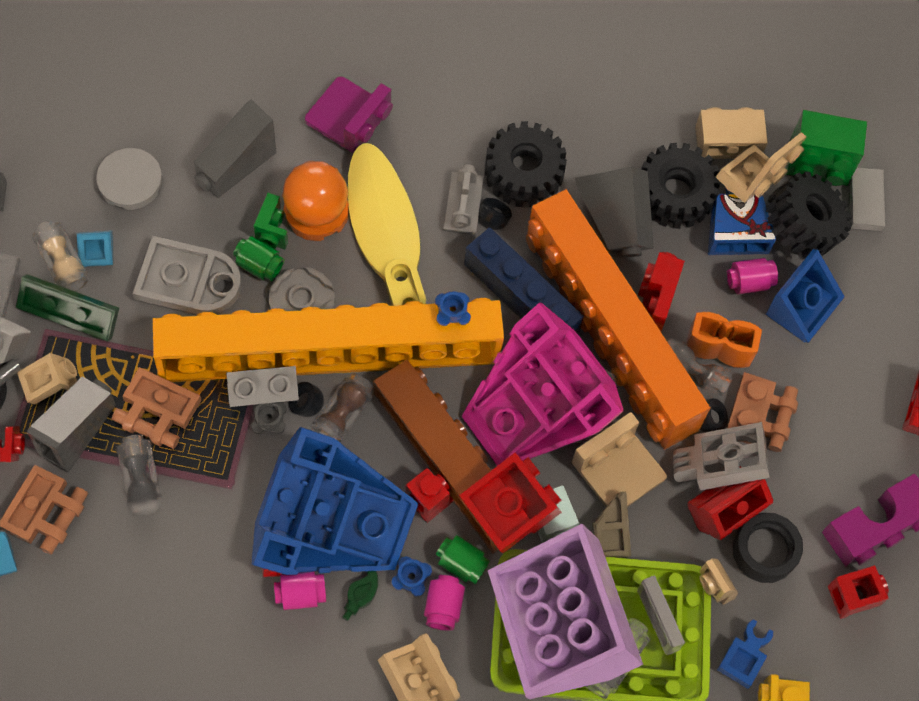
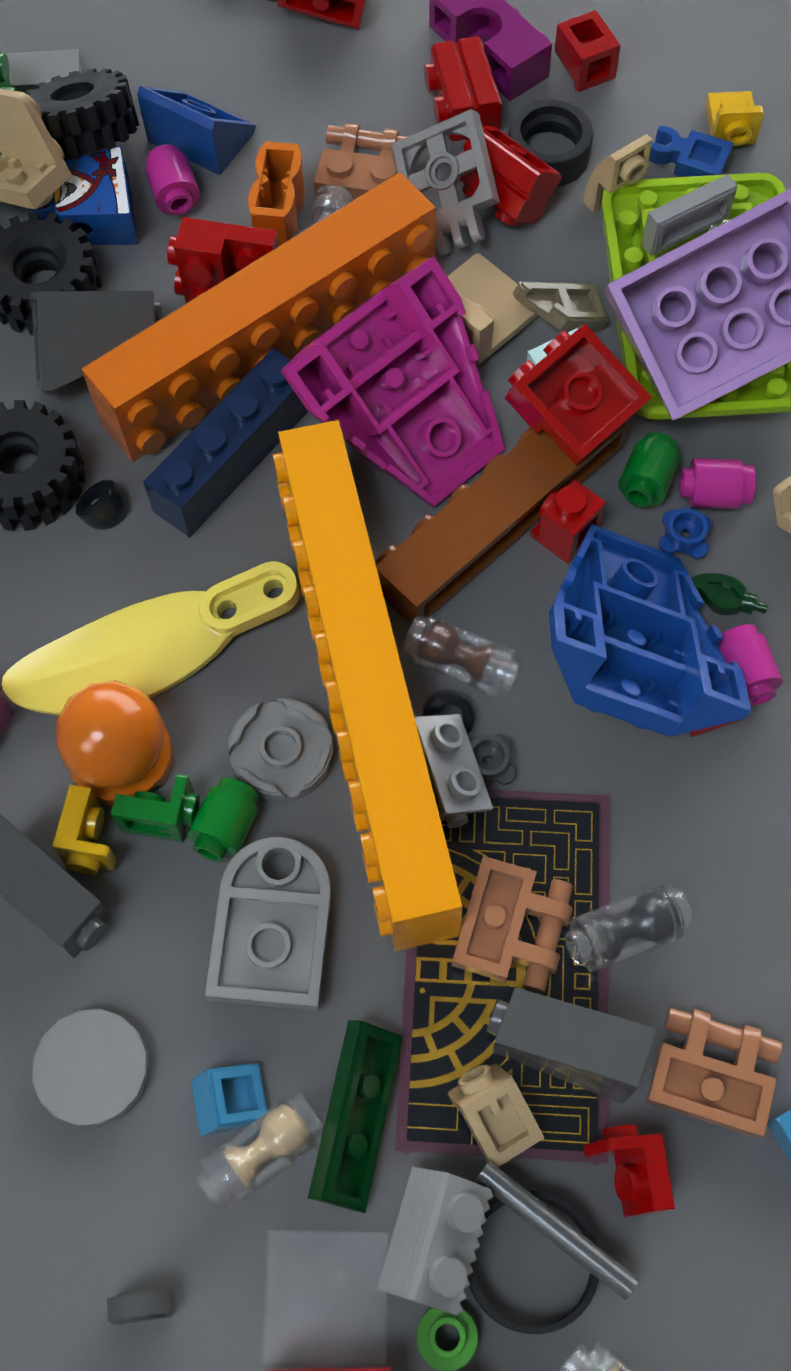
camera: 90 degrees left, 0 degrees up
blue plate [435,291,471,326] -> none
light grey hinge [444,164,484,234] -> none
none -> yellow bracket [52,784,117,875]
none -> red brick [424,36,502,142]

